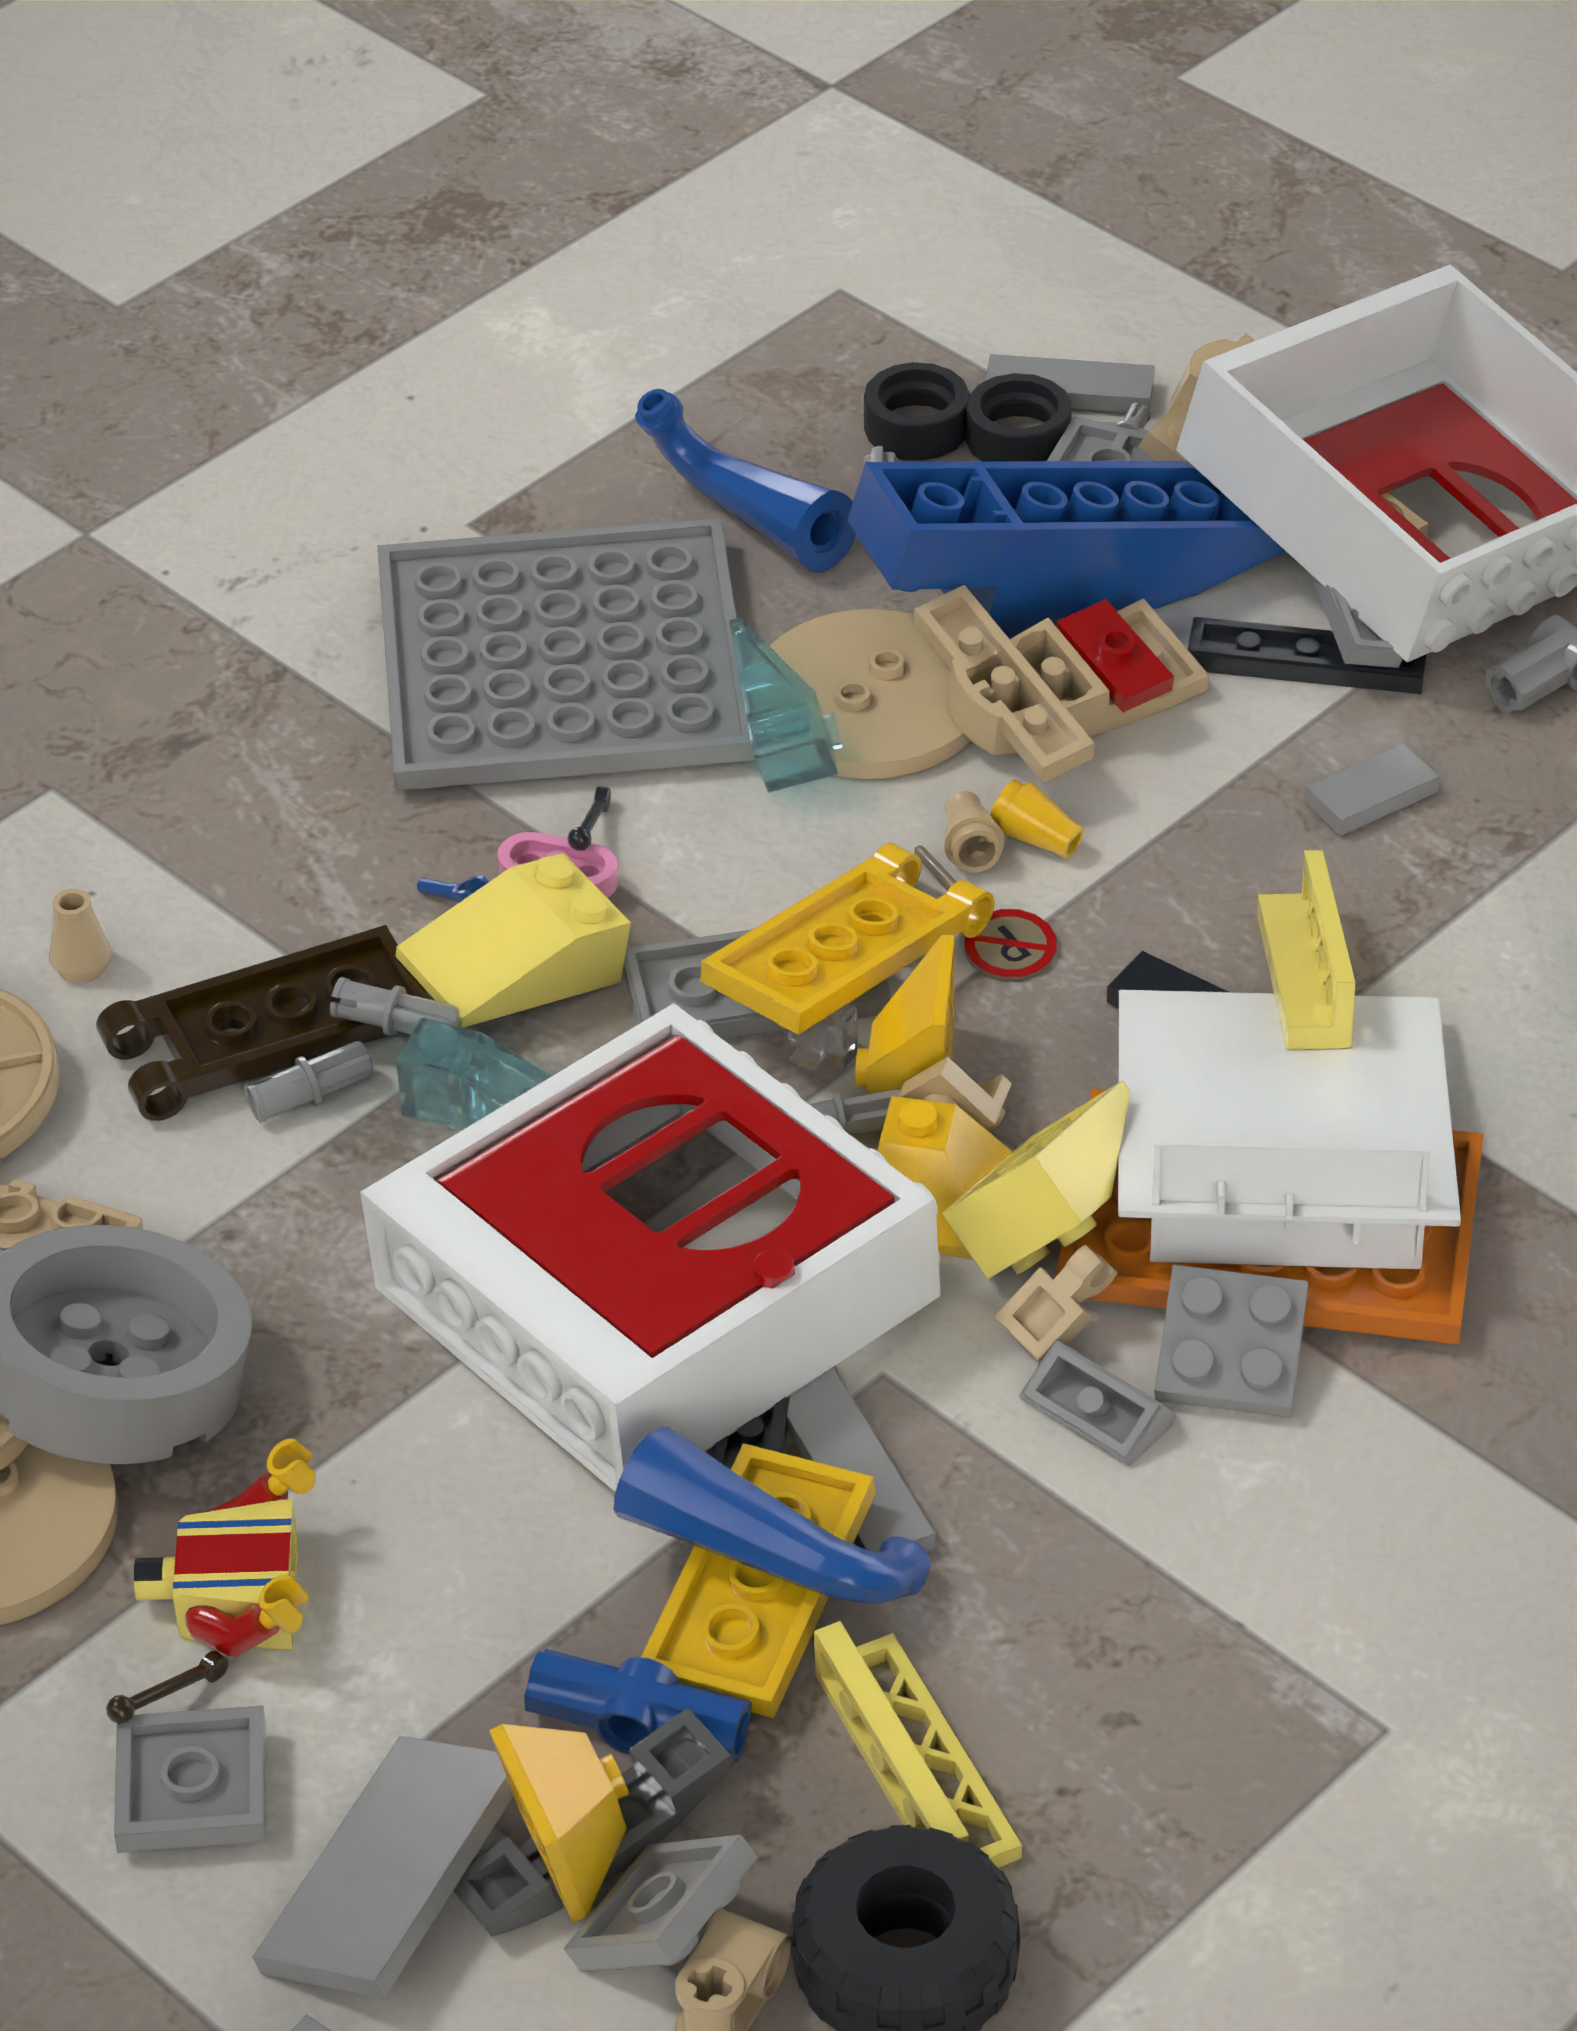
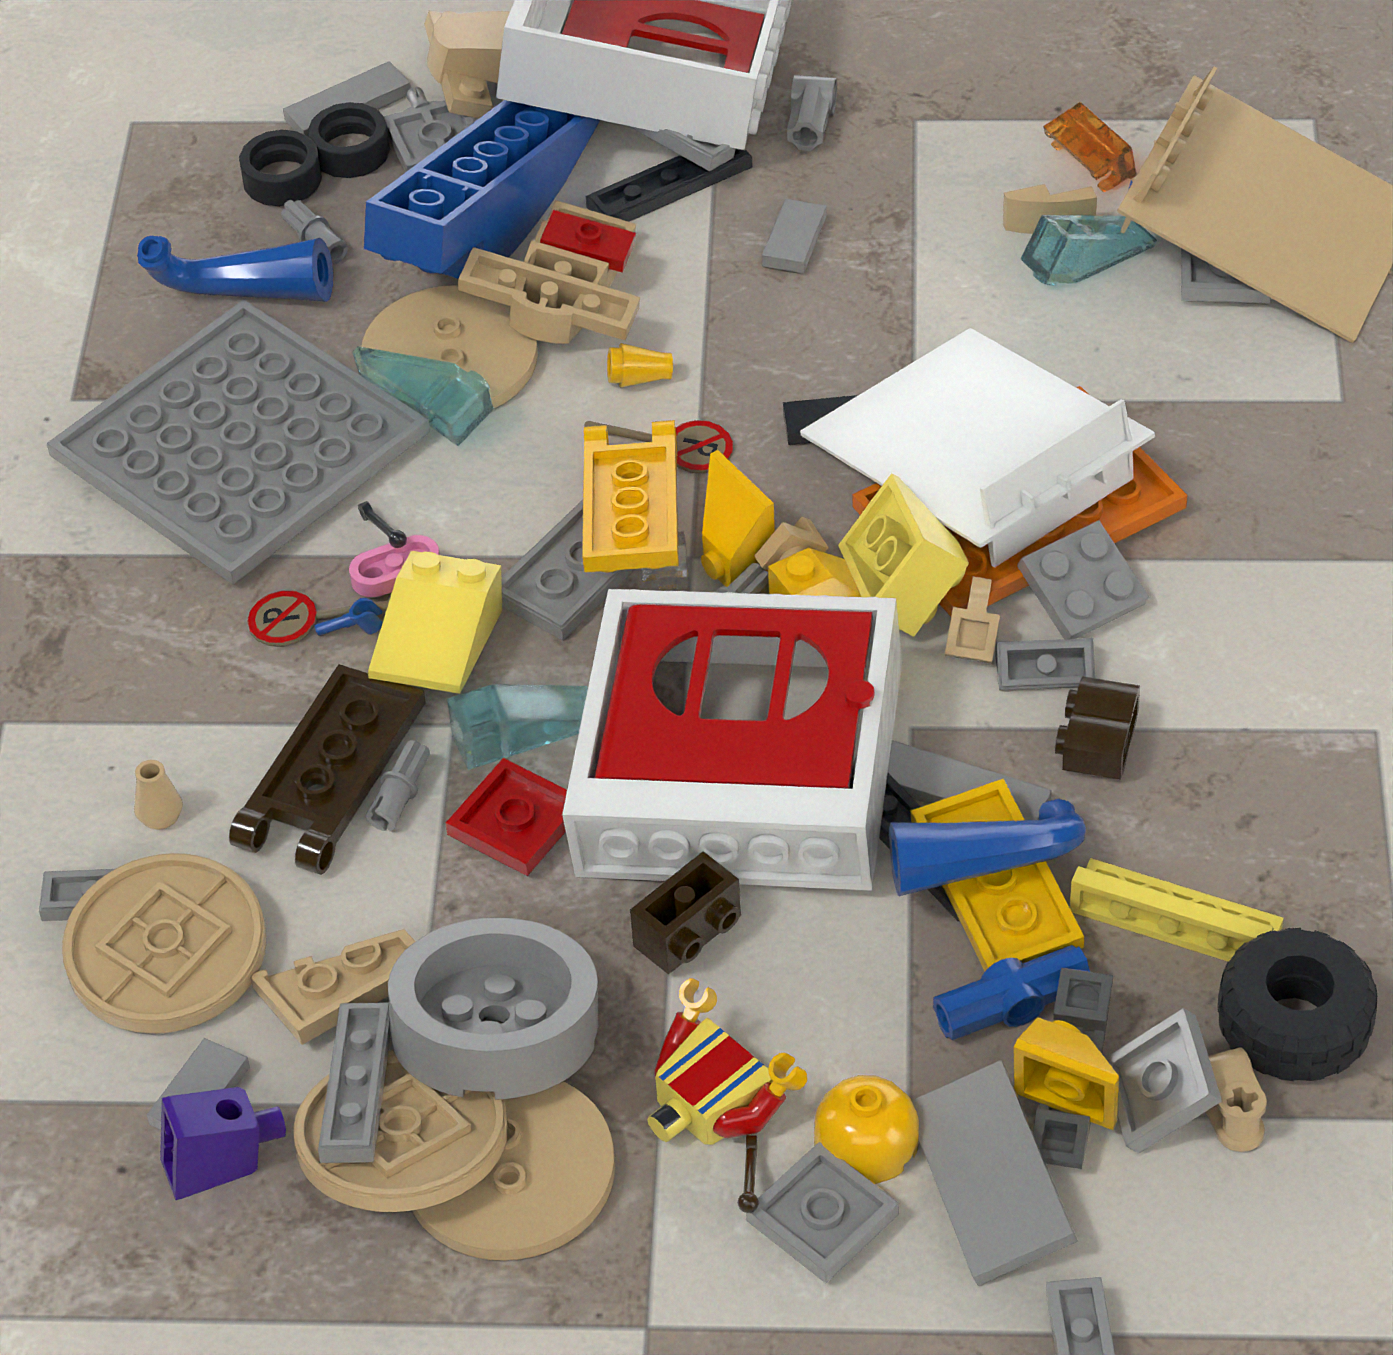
camera: 40 degrees left, 5 degrees up
light grey axle [330,977,460,1043] -> none
tan cone [944,791,1005,873] -> none
light yellow fence [1257,850,1356,1050] -> none
none -> piece [247,591,389,646]
none -> red plate [445,758,567,876]
none -> dark brown brick [630,851,741,975]
none -> yellow cylinder [814,1075,919,1184]
none -> dark brown brick [1055,676,1140,780]

